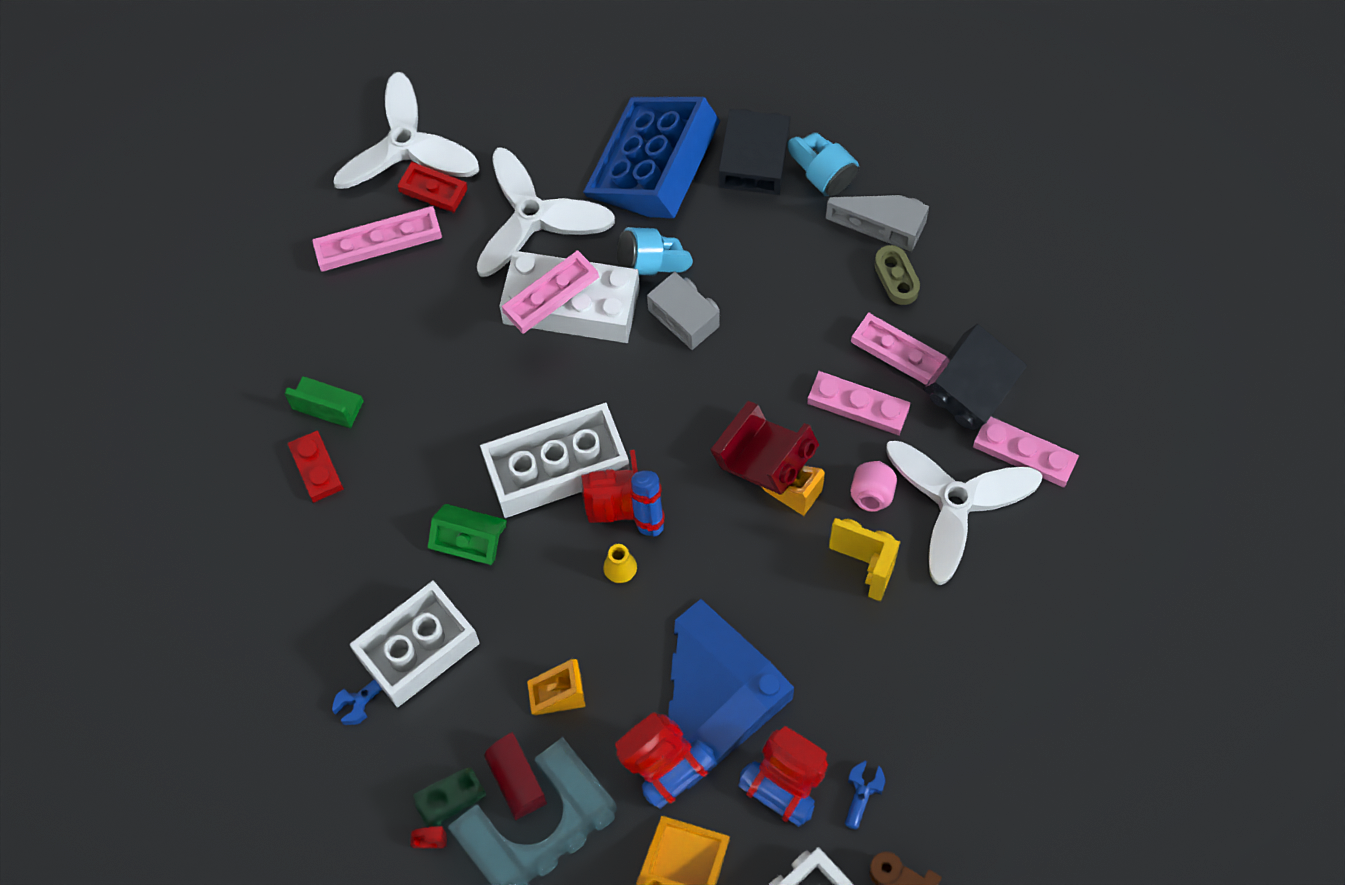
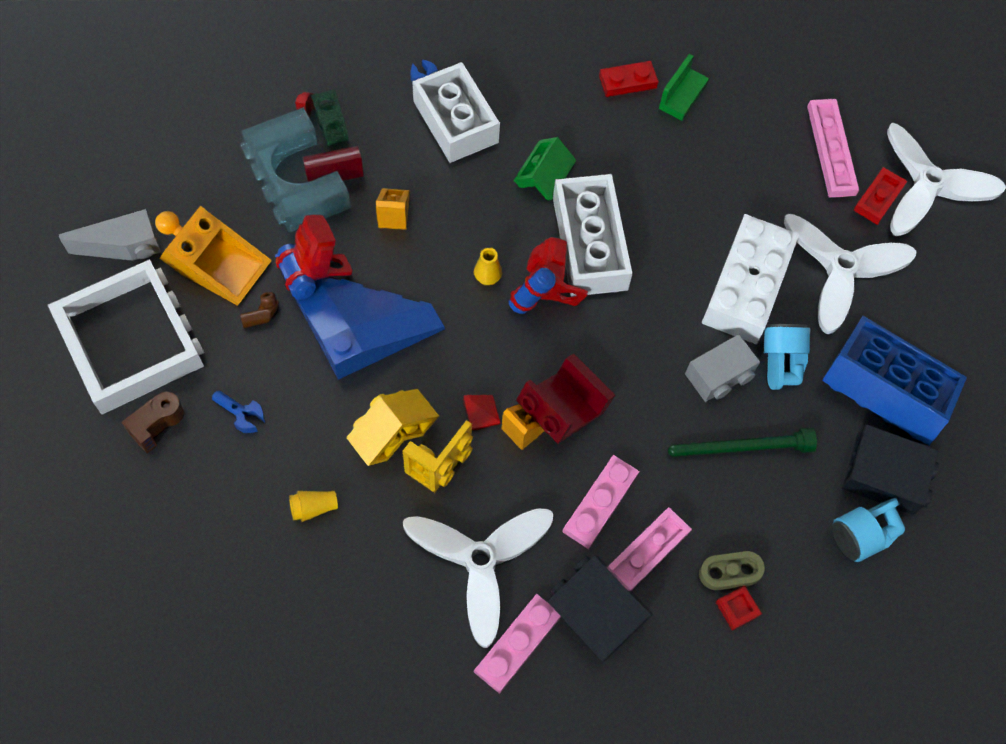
camera: 95 degrees right, 0 degrees up
bright pink plate [502,250,599,334] -> none
red piece [738,726,828,827] -> none
light grey slope [826,195,929,252] -> none
bright pink head [850,461,897,512] -> none
none -> reddish brown arm [240,292,279,328]
none -> yellow cone [289,491,338,522]
none -> yellow brick [347,389,439,466]
none -> red slope [463,395,500,430]
none -> dark green piece [668,428,817,457]
none -> red tile [716,585,762,631]

